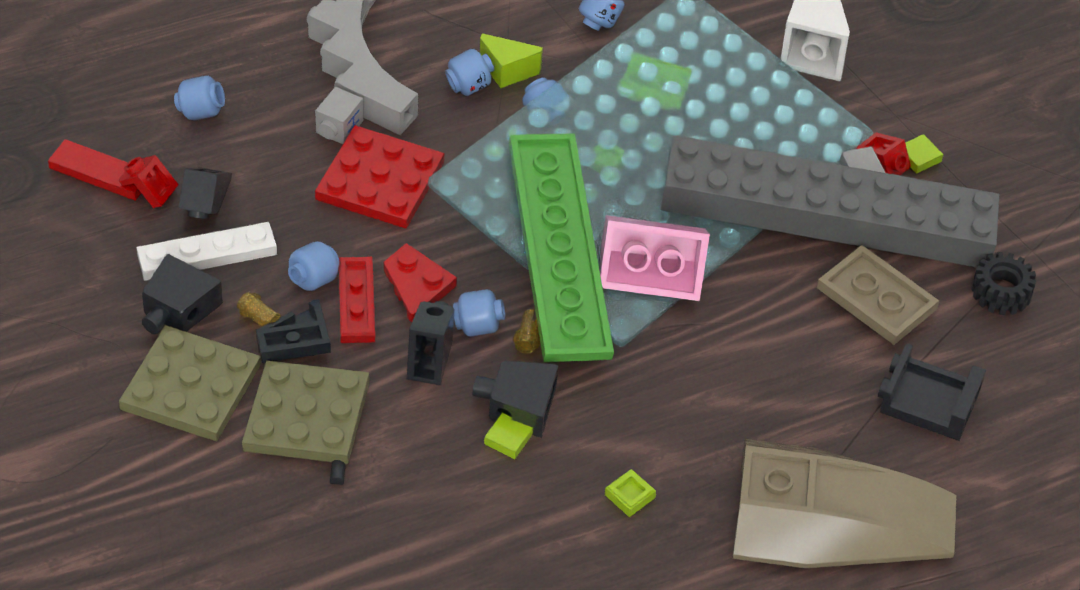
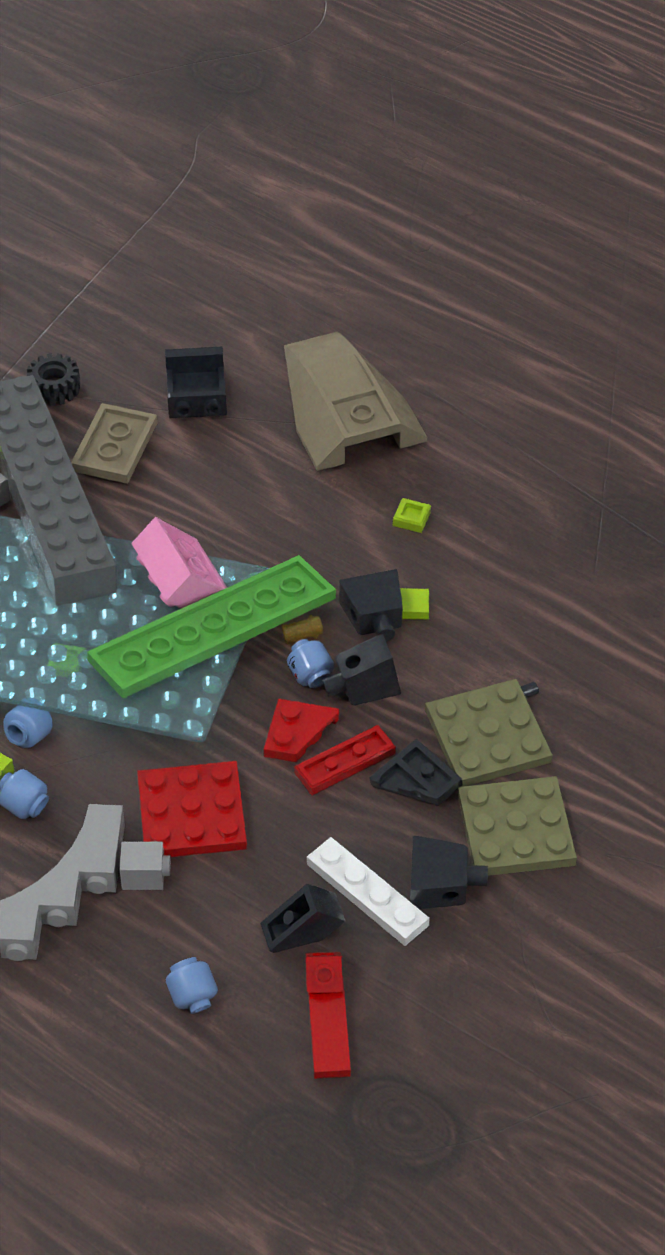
camera: 115 degrees left, 0 degrees up
clear yellow pin [237,292,281,327] -> none
medium blue head [288,242,339,291] -> none

